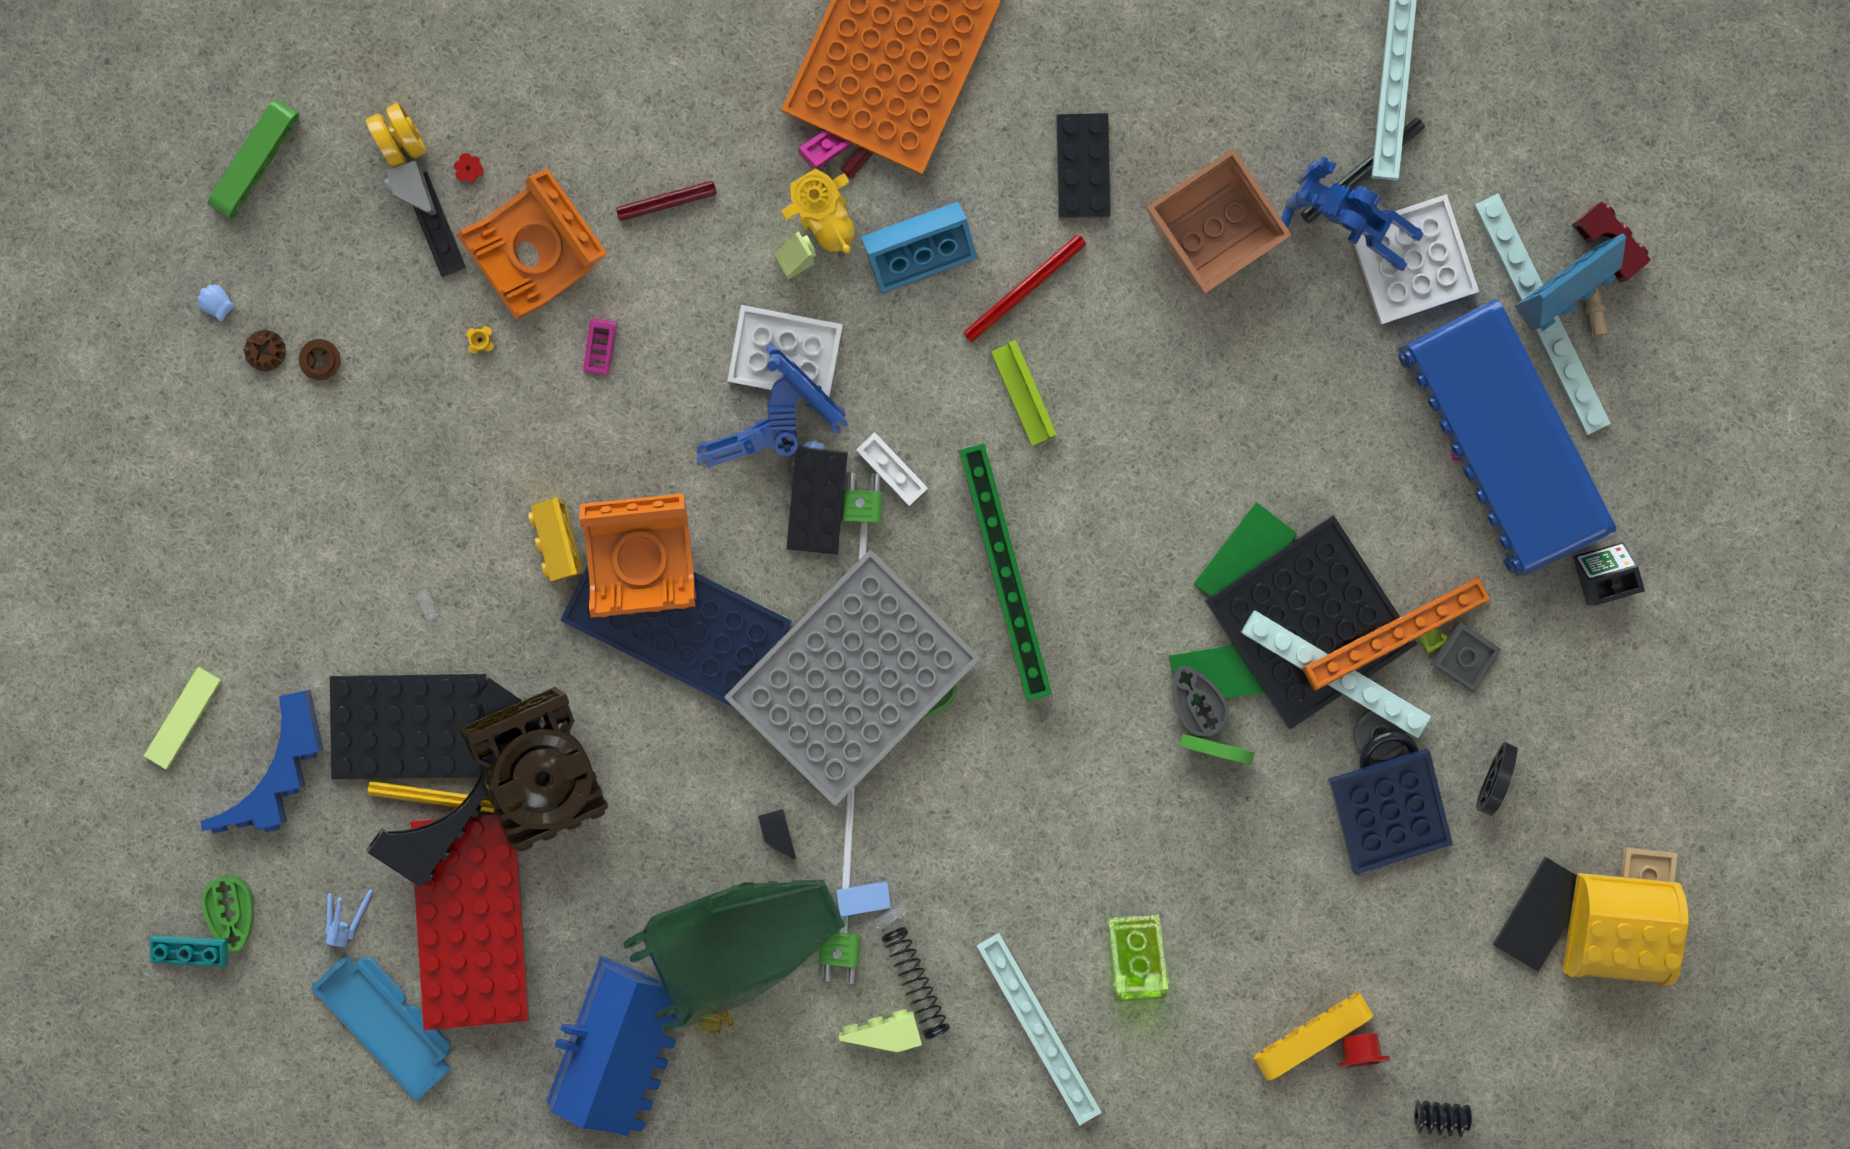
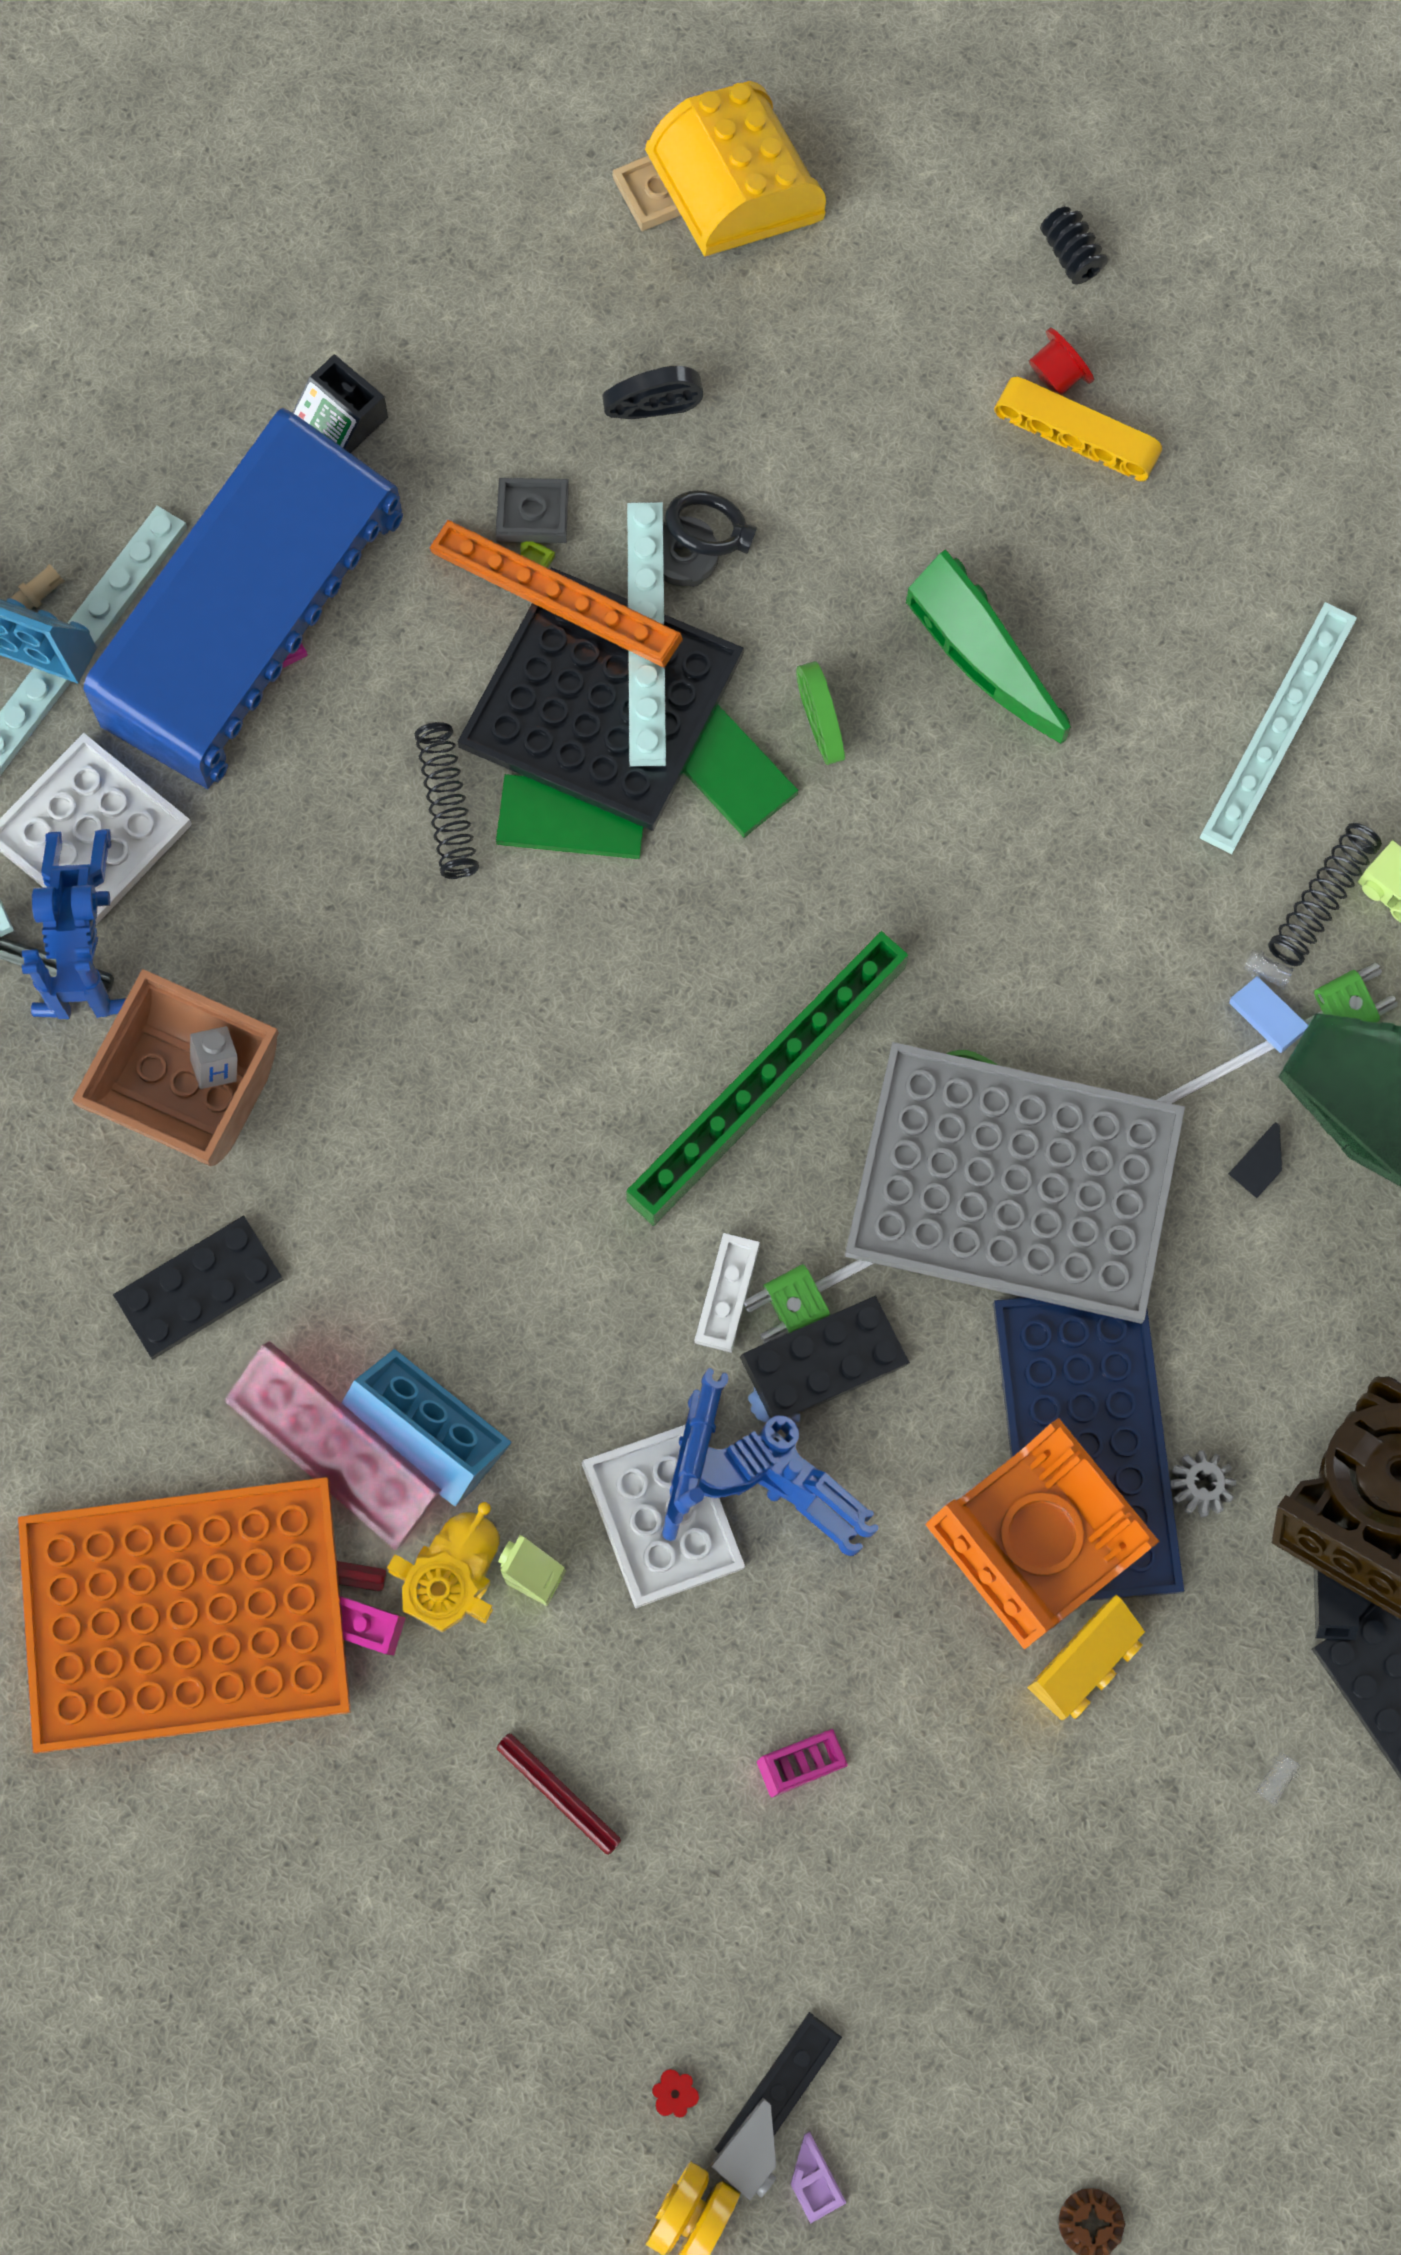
camera: 125 degrees left, 15 degrees down
reddish brown gear [299,339,341,380] -> none
orange panel [457,168,608,320] -> none
yellow plate [466,326,494,354] -> none
red axle [963,234,1086,342] -> none
lime fence [991,339,1057,446] -> none
clear neon green slope [1108,915,1169,1002] -> none
dark grey piece [1172,666,1229,736] -> none
dark blue plate [1328,748,1453,875] -> none
black tile [1493,857,1577,972] -> none
none -> light grey brick [190,1026,237,1089]
none -> clear pink plate [225,1341,442,1550]
none -> black piece [414,722,479,879]
none -> lavender tile [791,2131,846,2224]
none -> wedge [906,549,1071,744]
none -> light grey gear [1170,1450,1236,1517]

